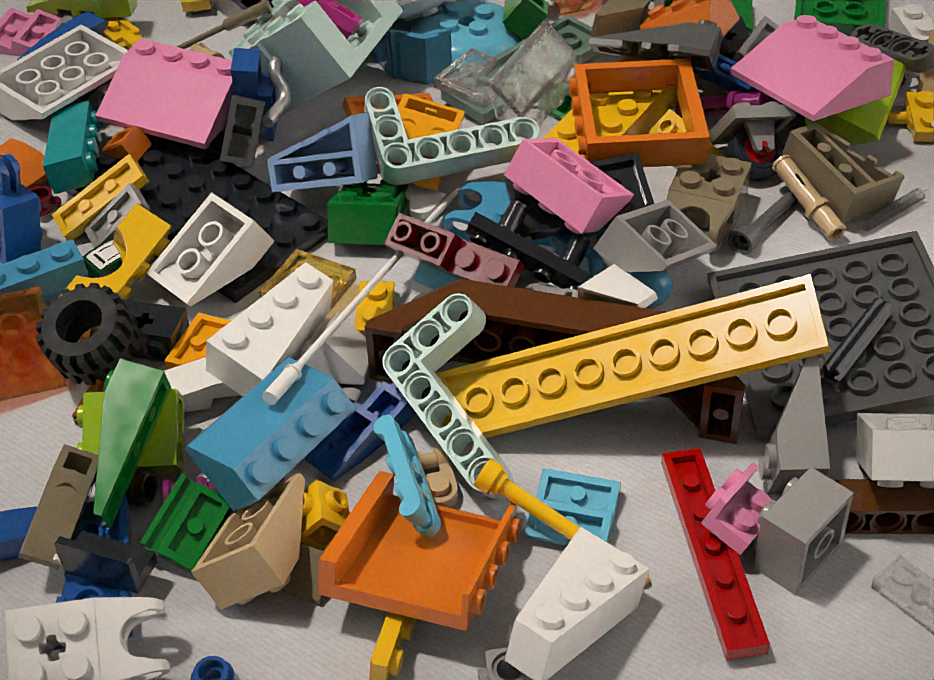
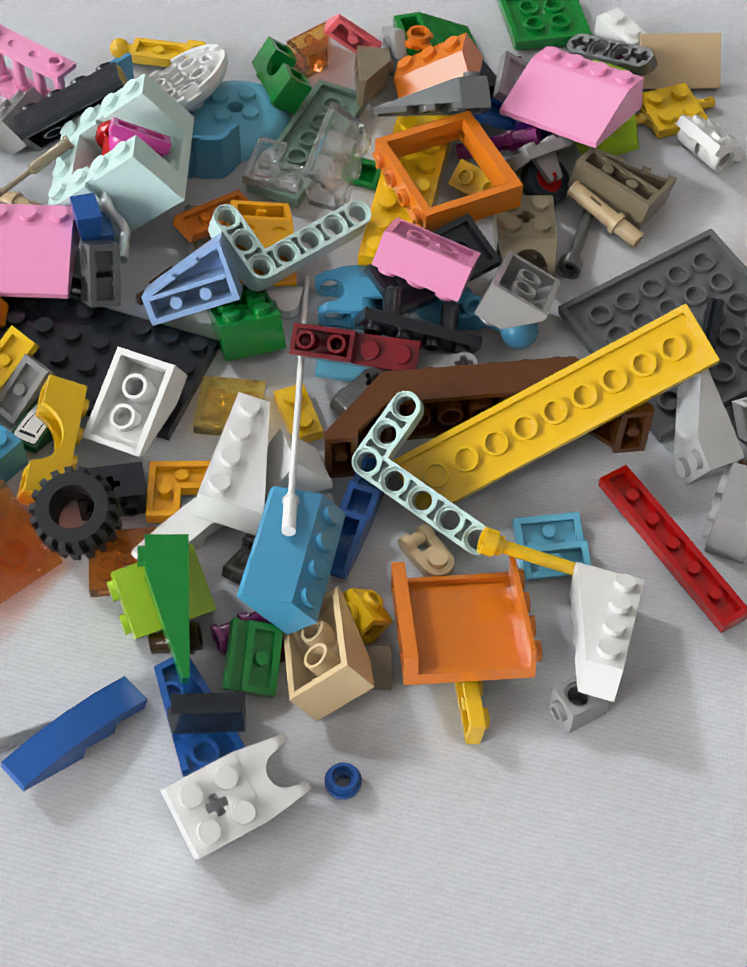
camera: 25 degrees left, 10 degrees up
dark tan slope [18,444,99,570] -> none
medium azure plate [373,415,441,538] -> none
white slope [578,264,658,308] -> none
bright pink bracket [701,462,775,555] -> none
light grey piece [857,188,928,231] -> none

